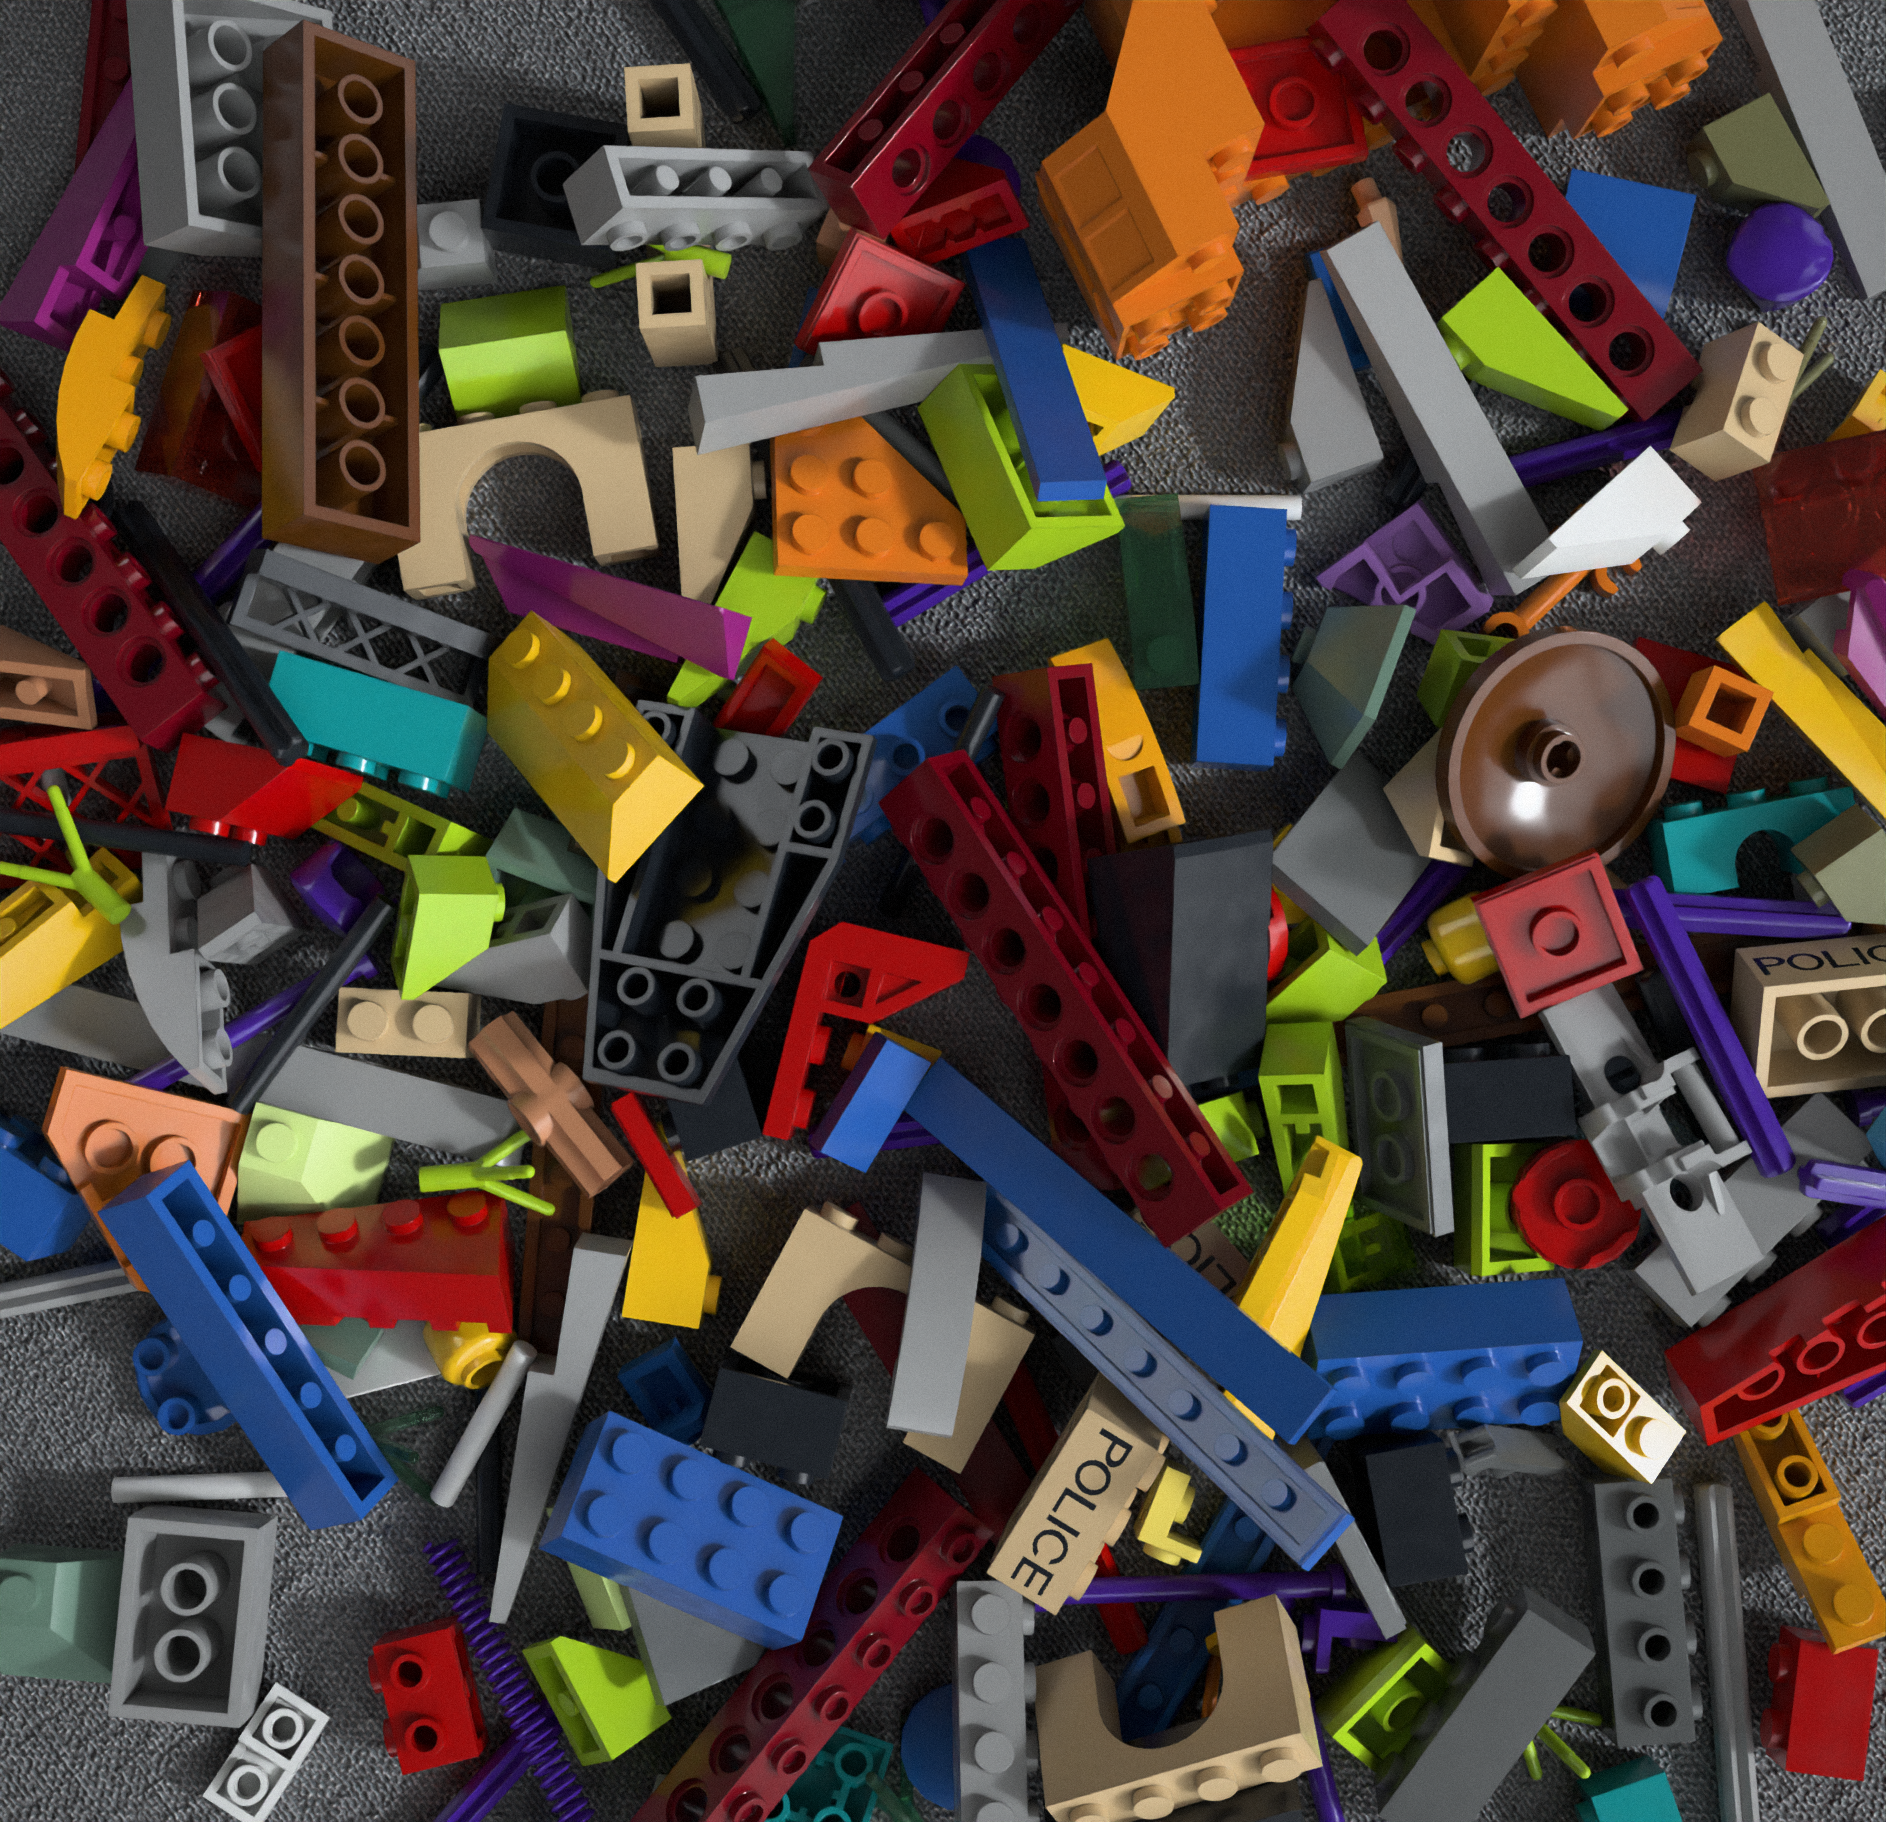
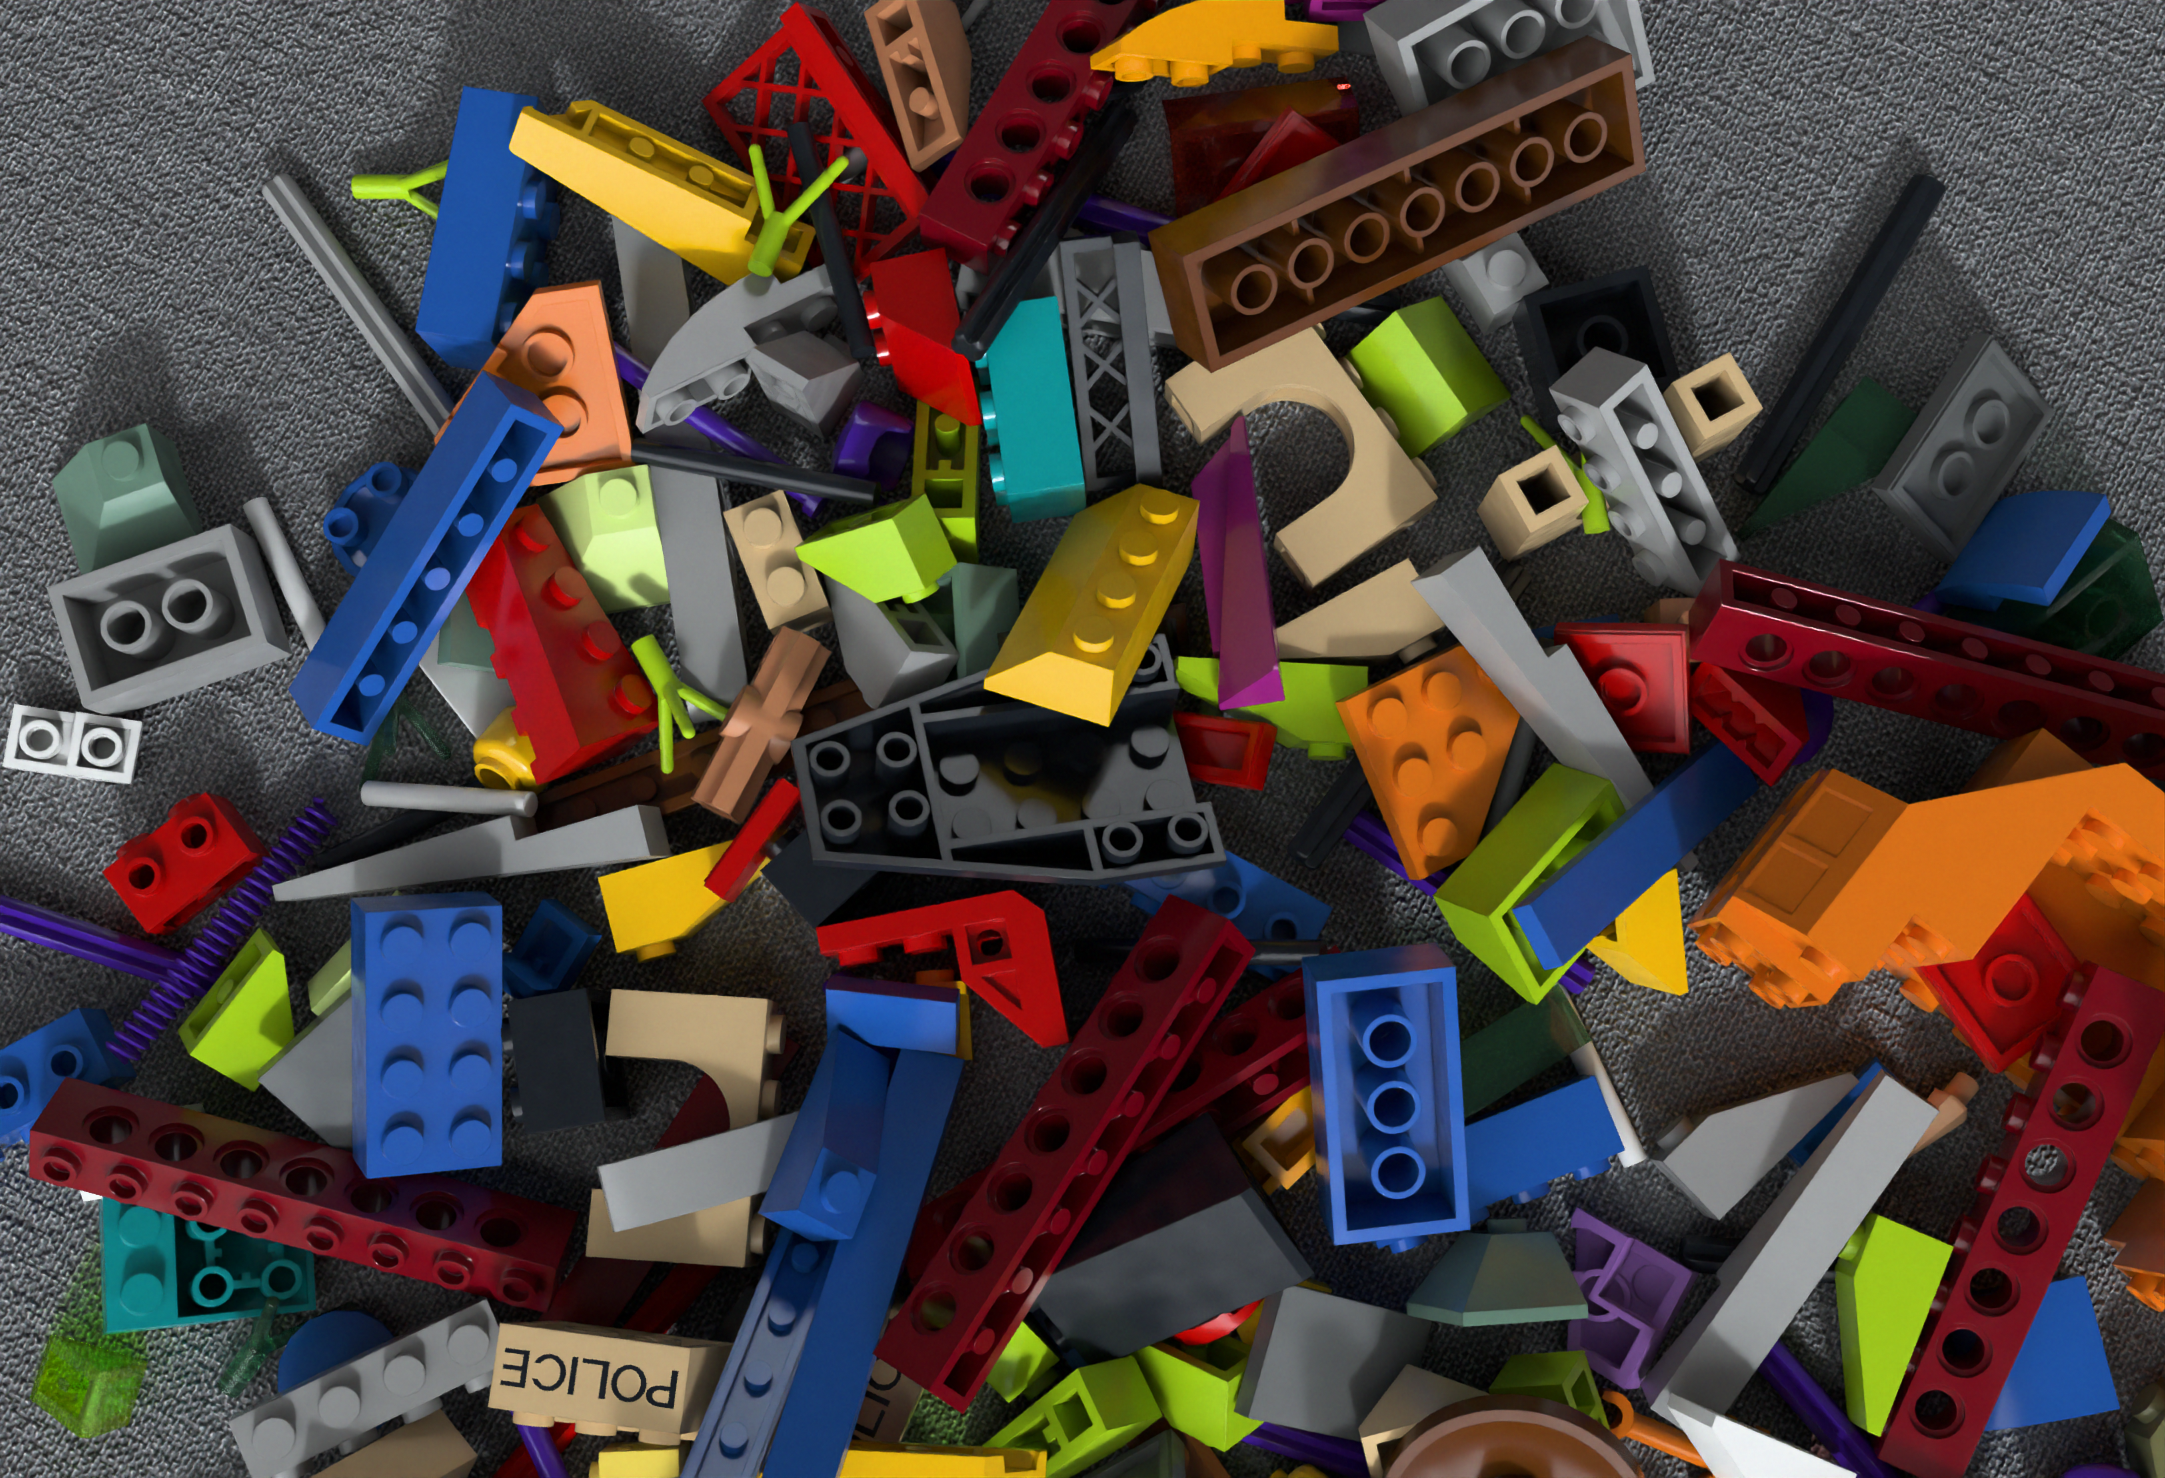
camera: 75 degrees right, 5 degrees down
none -> blue slope [758,1030,890,1241]
none -> blue brick [1302,942,1470,1246]

